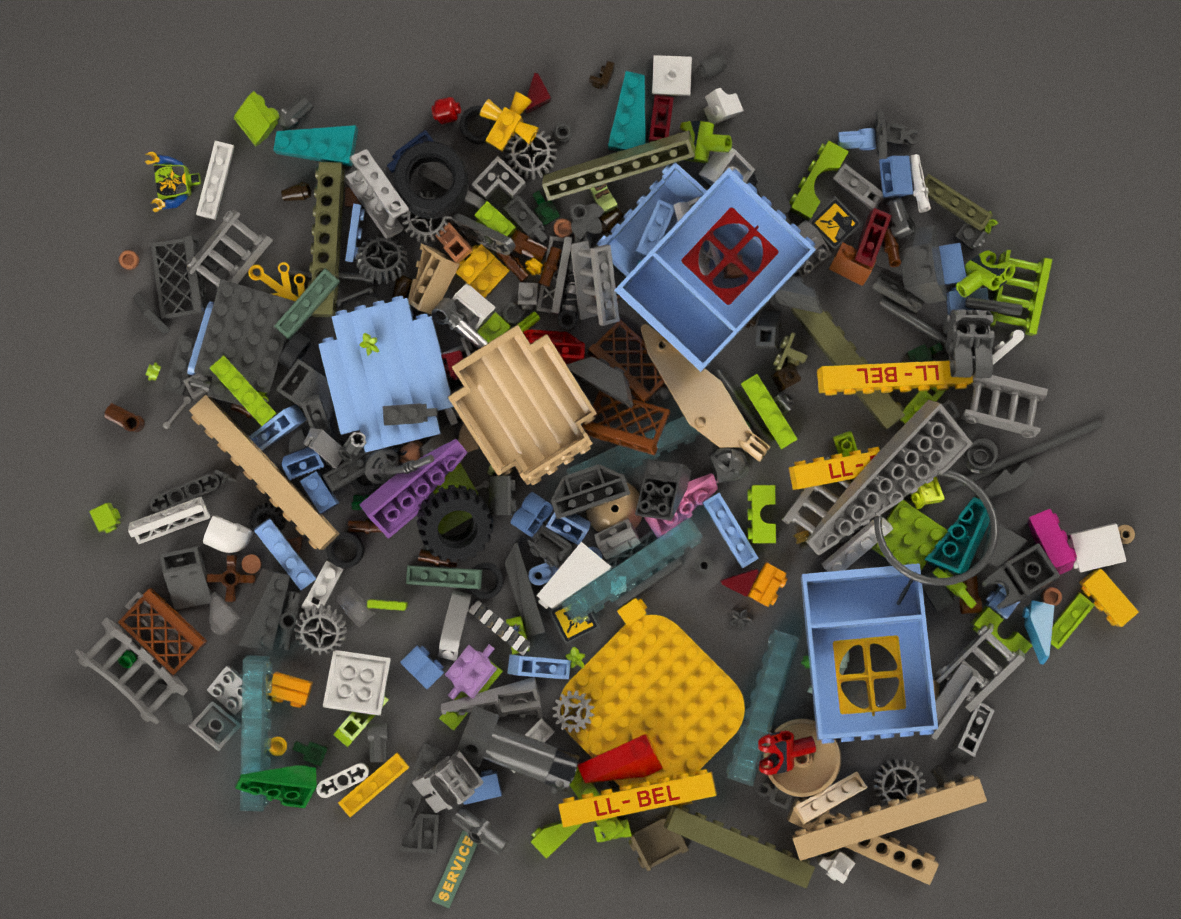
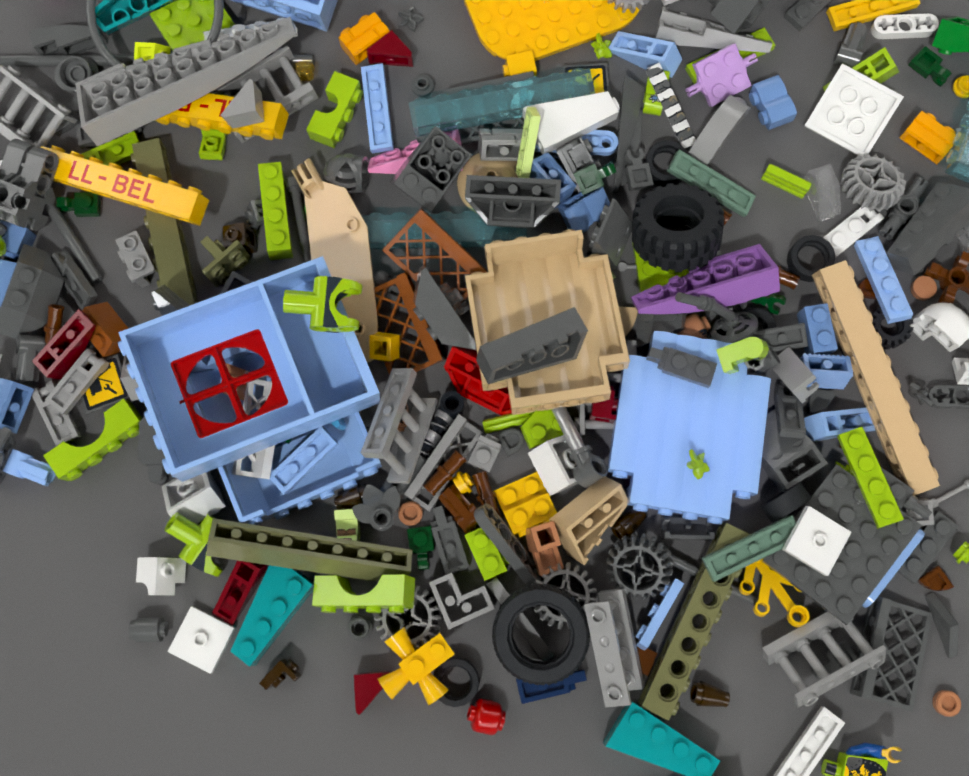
camera: 155 degrees left, 10 degrees down
none -> light grey plate [45,348,109,415]
none -> light grey bracket [115,231,155,288]
none -> light grey slope [221,79,264,128]
none -> lime connector [283,276,362,333]
none -> lime arch [312,574,415,613]
none -> yellow plate [369,332,400,361]
none -> clear brick [439,282,470,316]
none -> dark grey wedge [476,307,588,384]
none -> yellowish green tile [515,107,541,178]
none -> plate [573,162,617,195]
none -> dark grey plate [624,148,654,191]
none -> lime leg [716,337,769,374]
none -> white plate [782,506,851,576]
none -> reddish brown tile [918,566,954,591]

